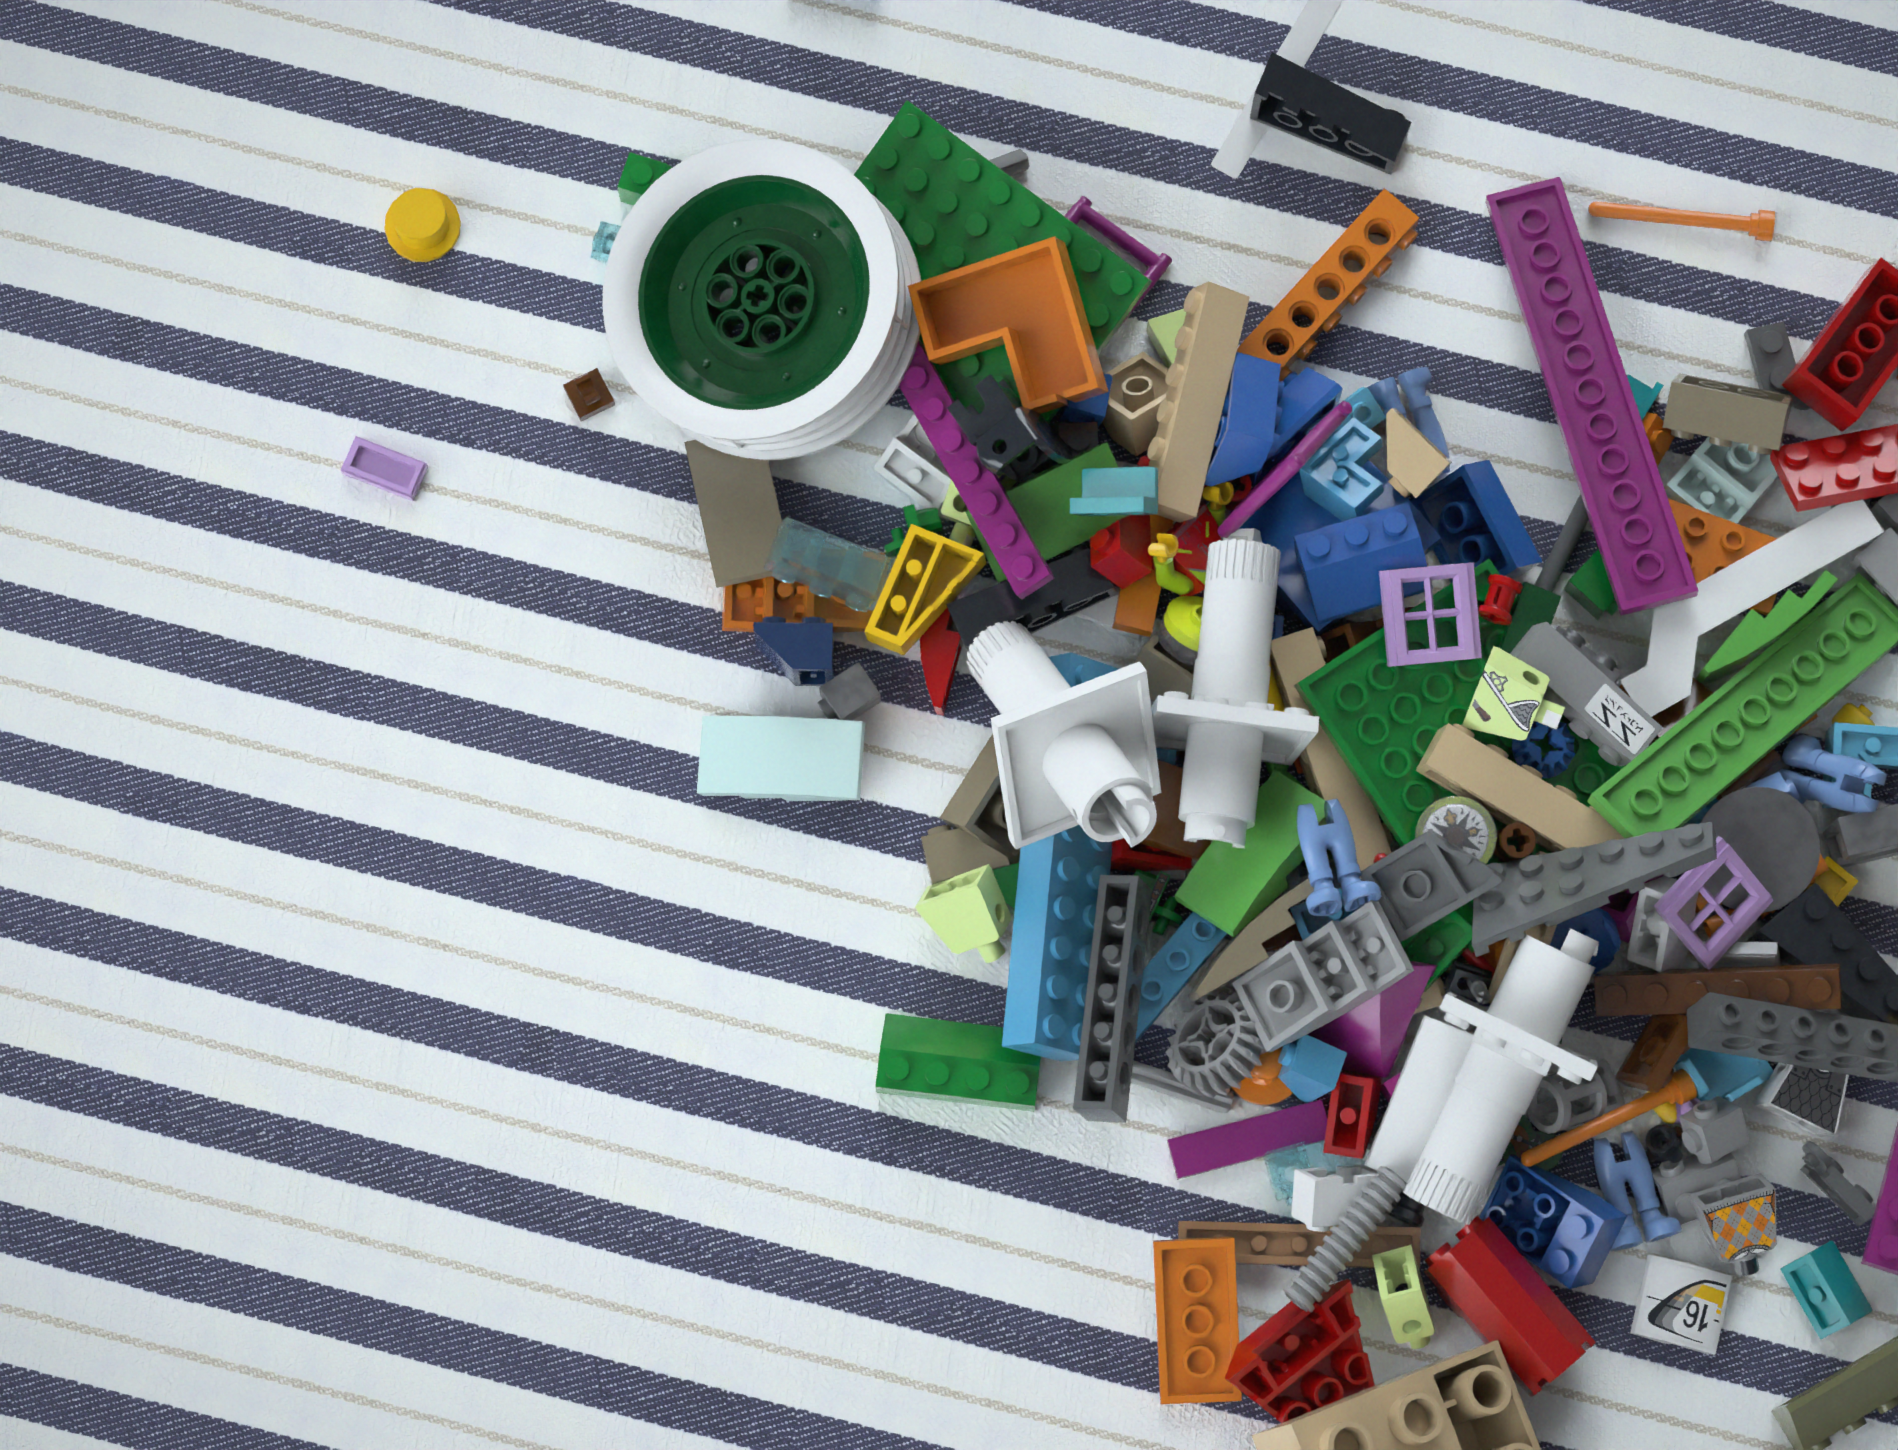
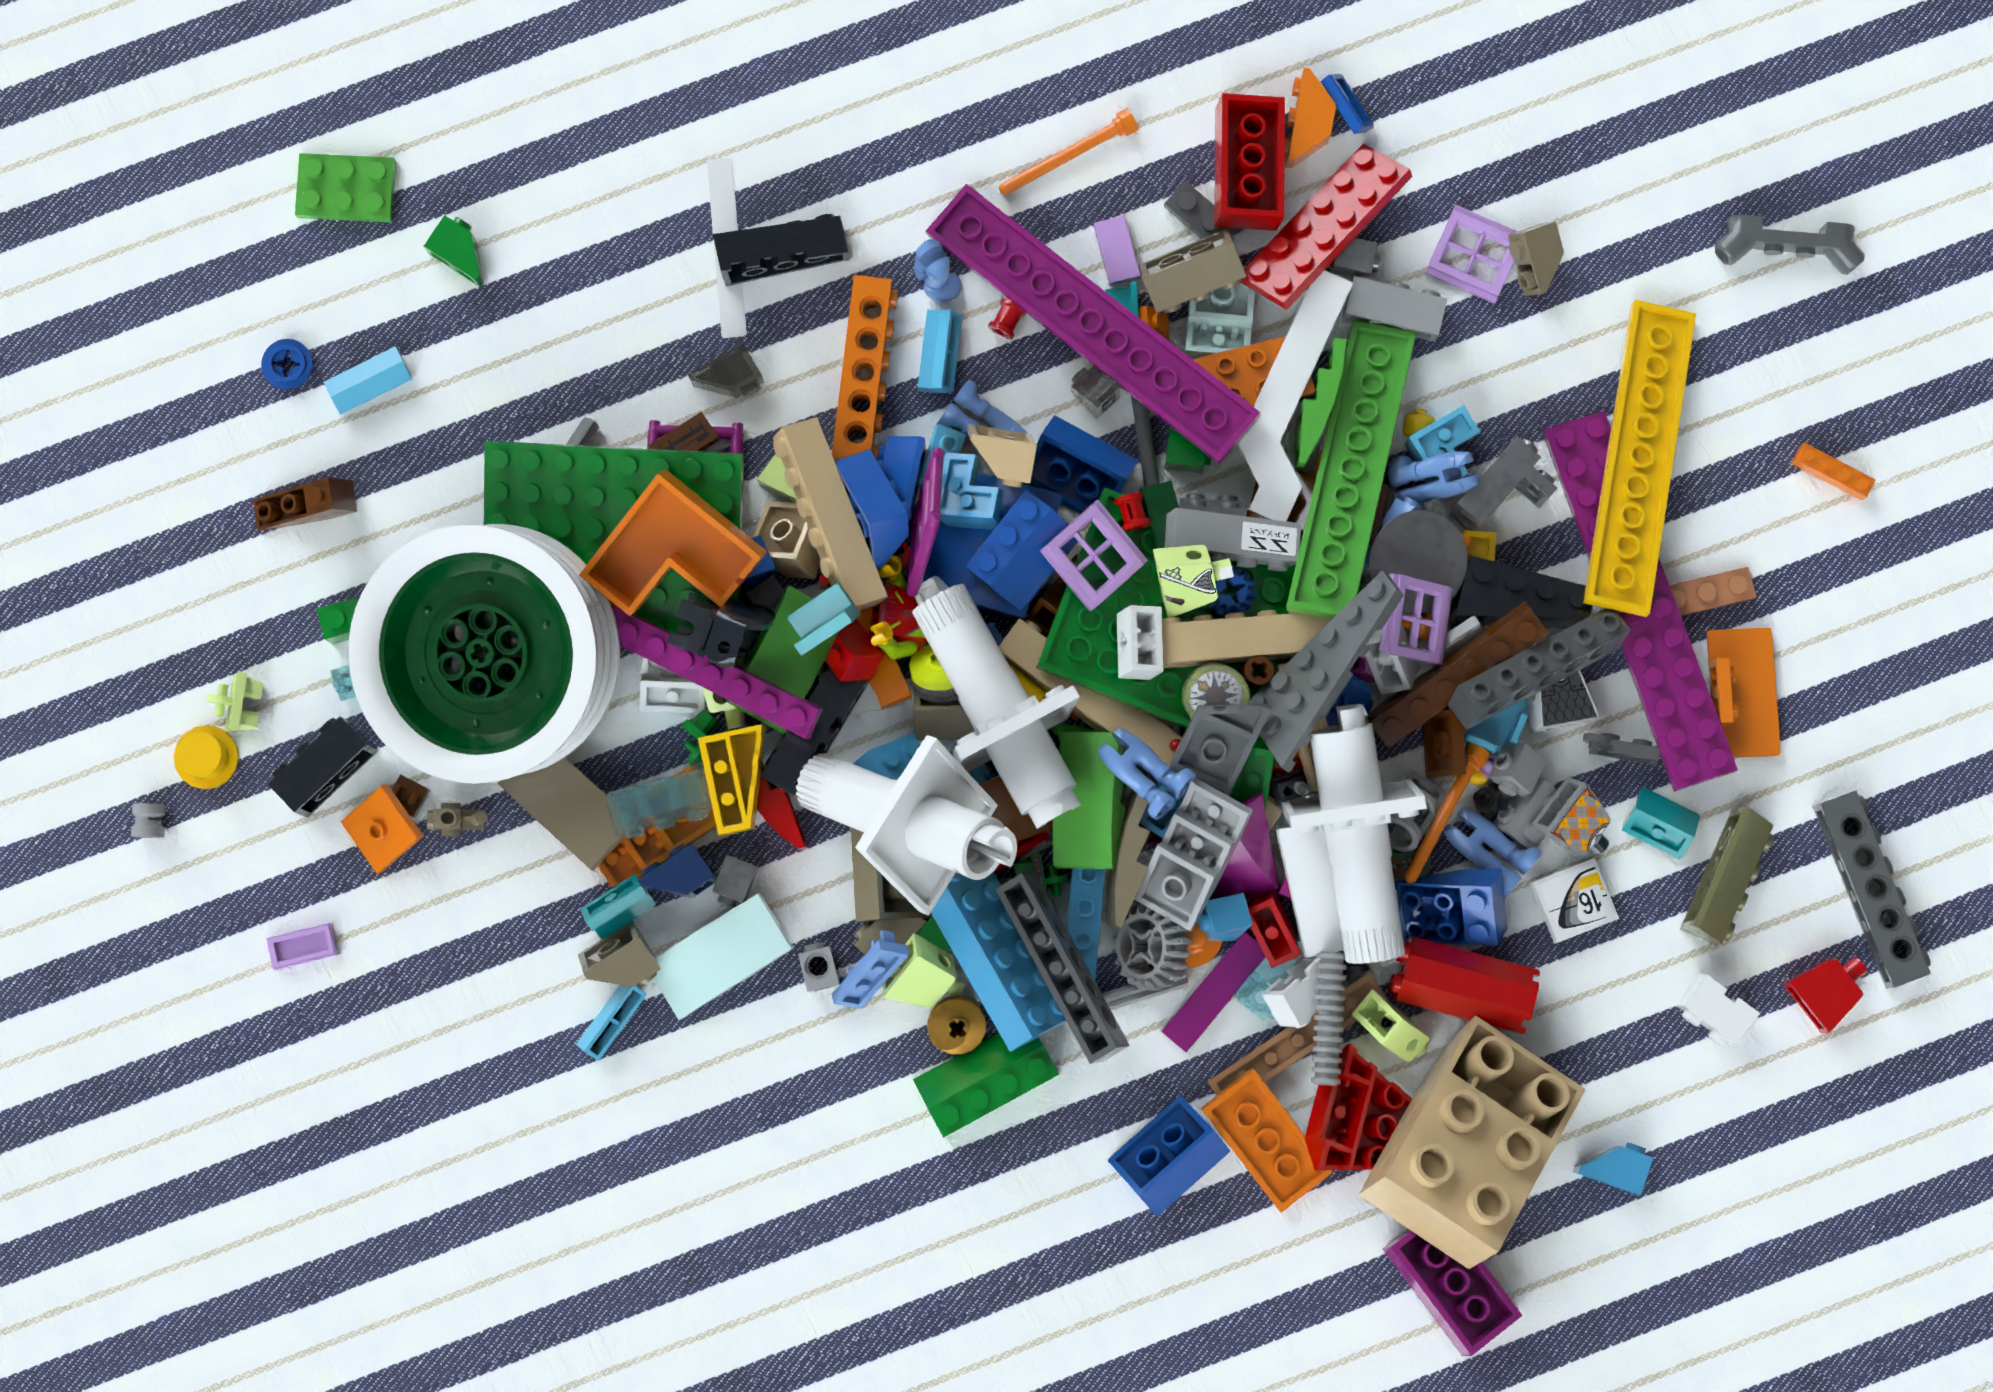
camera: 35 degrees left, 5 degrees up
none -> light grey wheel [131,803,166,838]
none -> yellowish green hips [207,672,263,734]
none -> reddish brown slope [253,477,357,531]
none -> black brick [268,716,379,818]
none -> orange plate [340,784,424,874]
none -> dark tan piece [427,803,488,837]
none -> medium azure piece [576,985,647,1061]
none -> dark tan slope [578,921,661,987]
none -> teal panel [581,873,655,939]
none -> reddish brown tile [648,412,720,452]
none -> clear smoke slope [687,343,764,398]
none -> light grey brick [798,942,840,993]
none -> medium blue plate [832,930,909,1009]
none -> medium blue piece [914,239,962,302]
none -> medium azure piece [918,309,963,393]
none -> pearl gold piece [927,995,986,1054]
none -> red bush [987,298,1026,340]
none -> clear smoke slope [1071,366,1121,420]
none -> lavender tile [1094,215,1140,286]
none -> blue slope [1107,1095,1231,1217]
none -> white brick [1117,605,1163,680]

